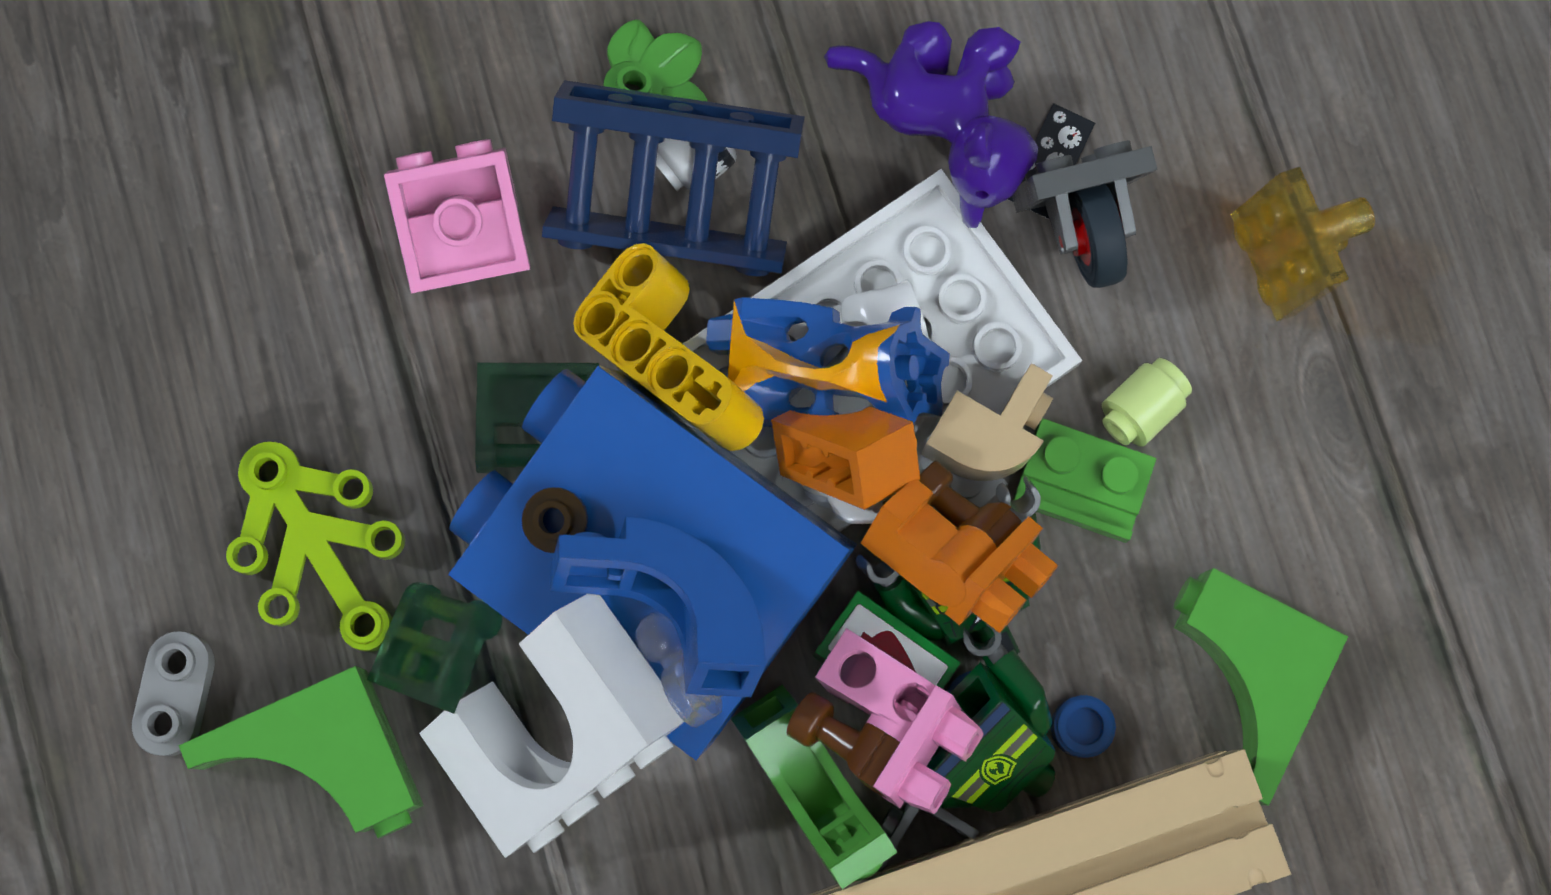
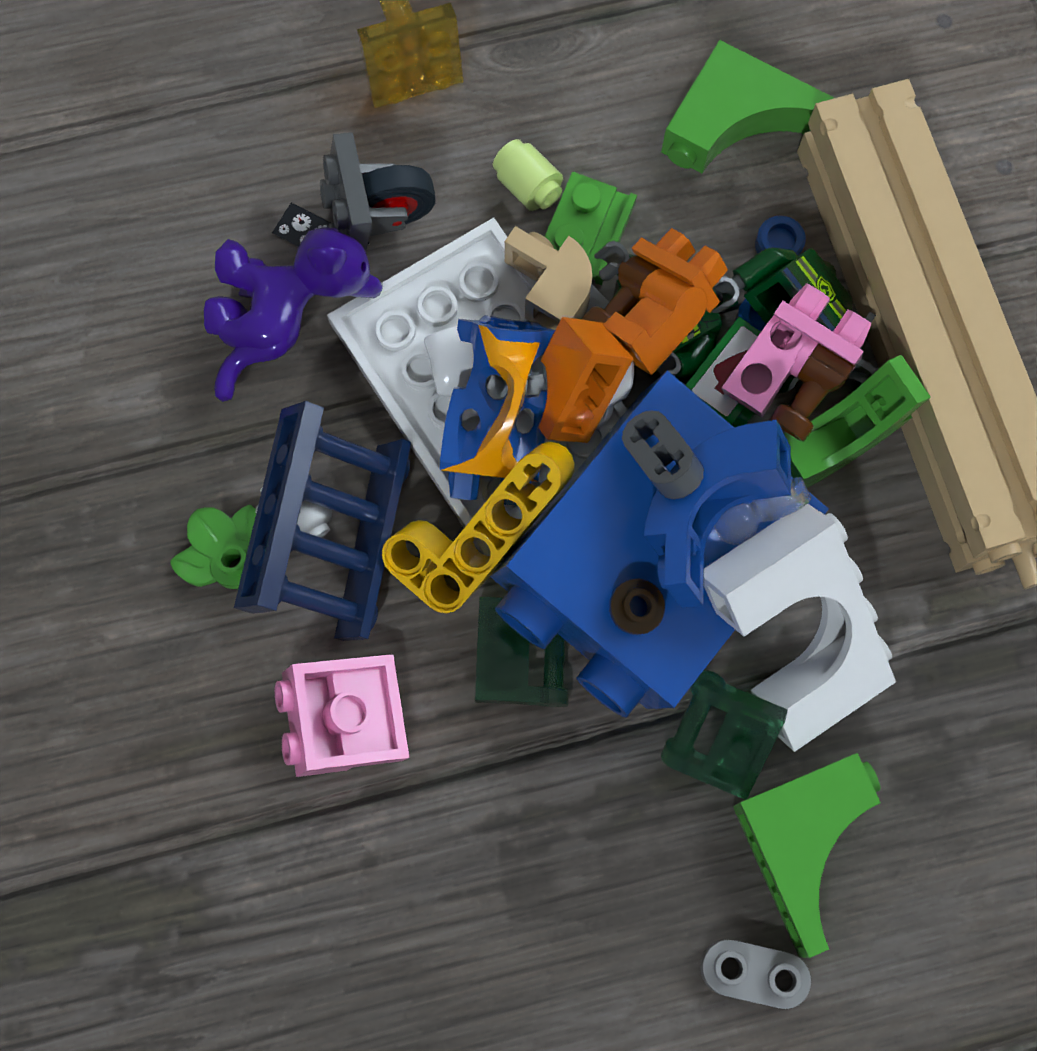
camera: 85 degrees left, 5 degrees down
lime plant [226,442,405,652] -> none
none -> dark grey beam [622,410,704,499]

